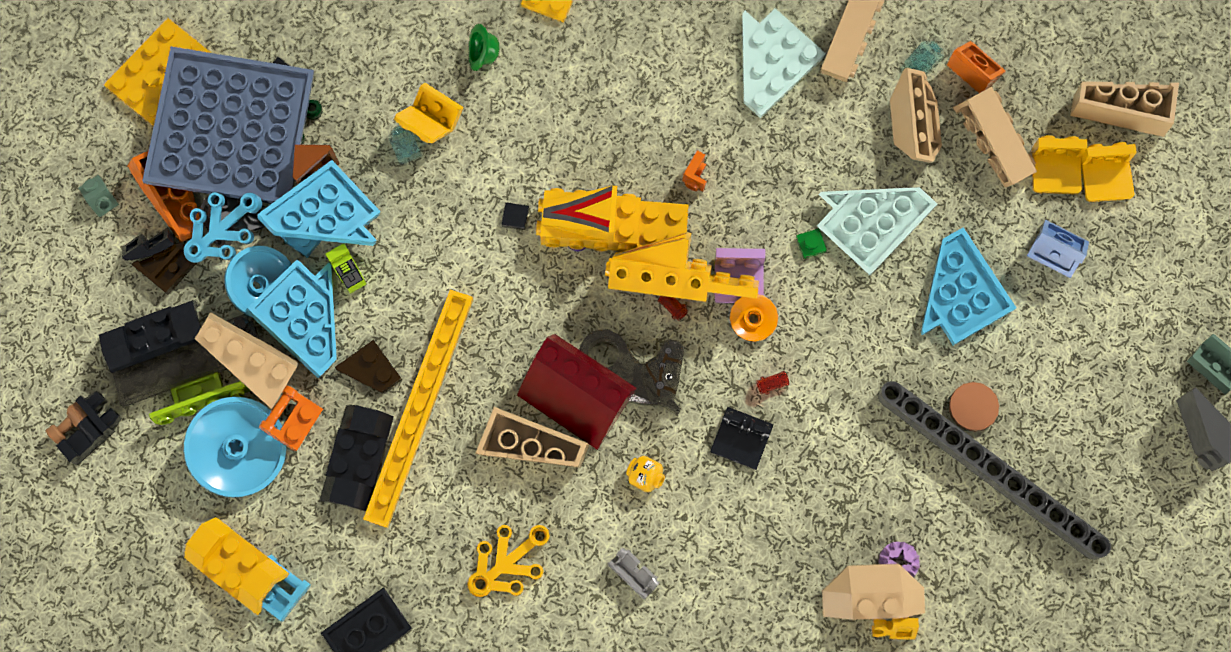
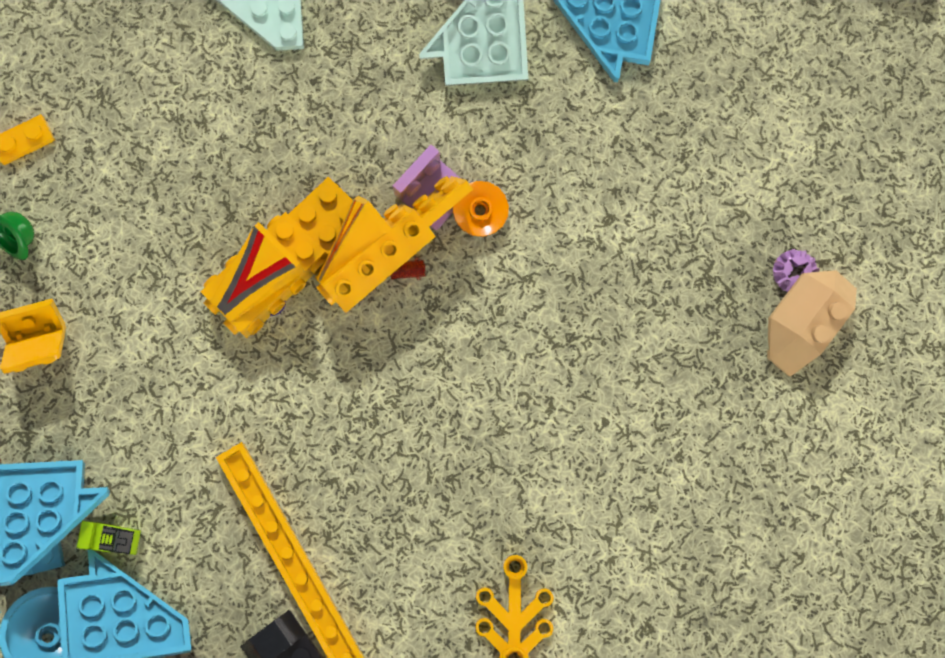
camera: 55 degrees left, 5 degrees up
dark brown wing [335,340,402,394] -> none
clear light blue bracket [387,126,422,165] -> none
tan wedge [475,407,589,468] -> none
black tile [501,202,529,230] -> none
dark red slope [517,334,637,450] -> none
clear smoke animal [579,329,684,415] -> none
light grey hinge [607,548,660,599] -> none
yellow head [626,456,665,492] -> none
orange bracket [682,150,707,192] -> none
black hinge [710,407,774,470] -> none
clear red pin [756,371,790,395] -> none
green plate [796,228,827,259] -> none
yellow plate [872,617,919,640] -> none
dark grey beam [878,381,1111,560] -> none
nougat tile [948,382,999,432] -> none

